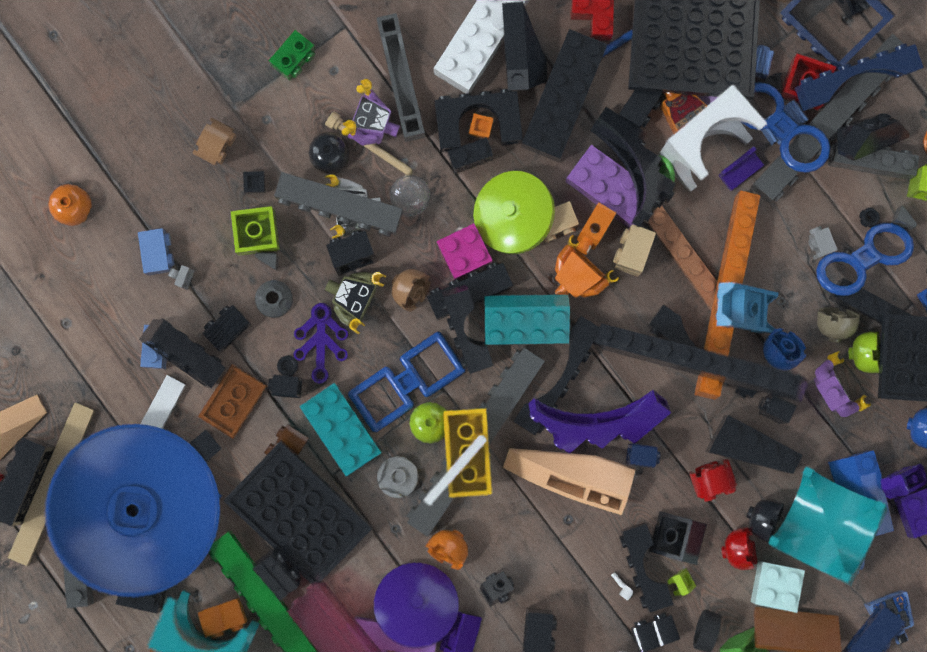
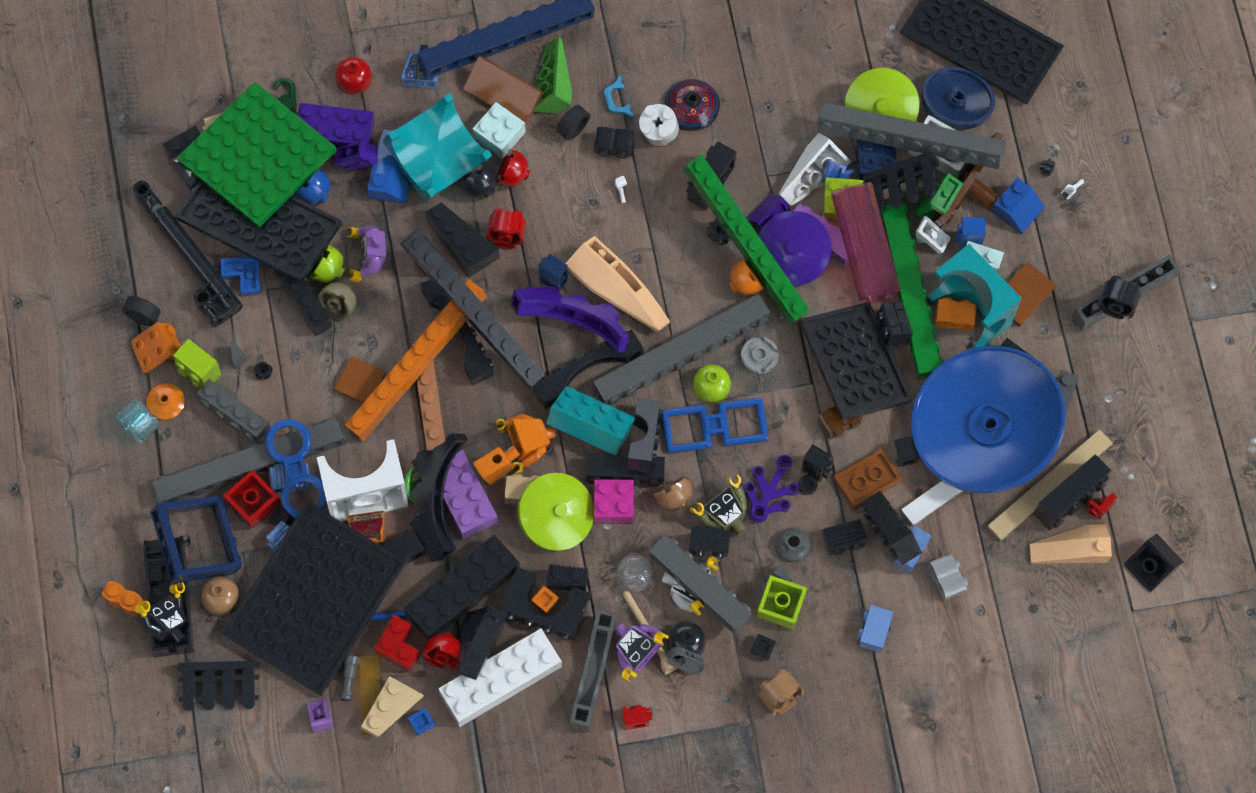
camera: 155 degrees left, 15 degrees down
orange cylinder [48,184,92,226] -> none
light grey tile [168,265,195,290] -> none
green brick [268,30,316,81] -> none
teal brick [299,383,382,476] -> none
white tile [424,435,487,505] -> none
yellow brick [443,409,492,497] -> none
tan piece [613,224,656,277] -> none
black arch [619,523,674,613] -> none
black slope [649,511,707,565] -> none
lime tile [667,568,696,596] -> none
dark azure piece [716,283,778,334] -> none
dark purple panel [718,147,764,191] -> none
blue cylinder [763,328,806,371] -> none
dark blue arch [795,43,924,111] -> none
light grey brick [808,226,838,260] -> none
blue bar [816,223,914,296] -> none
black wedge [837,113,909,161] -> none
none -> dark orange tile [334,356,386,404]
none -> red cylinder [422,632,460,669]
none -> red brick [622,705,652,730]
none -> dark grey piece [668,647,704,674]
none -> green brick [683,155,810,325]
none -> light grey brick [928,554,968,601]

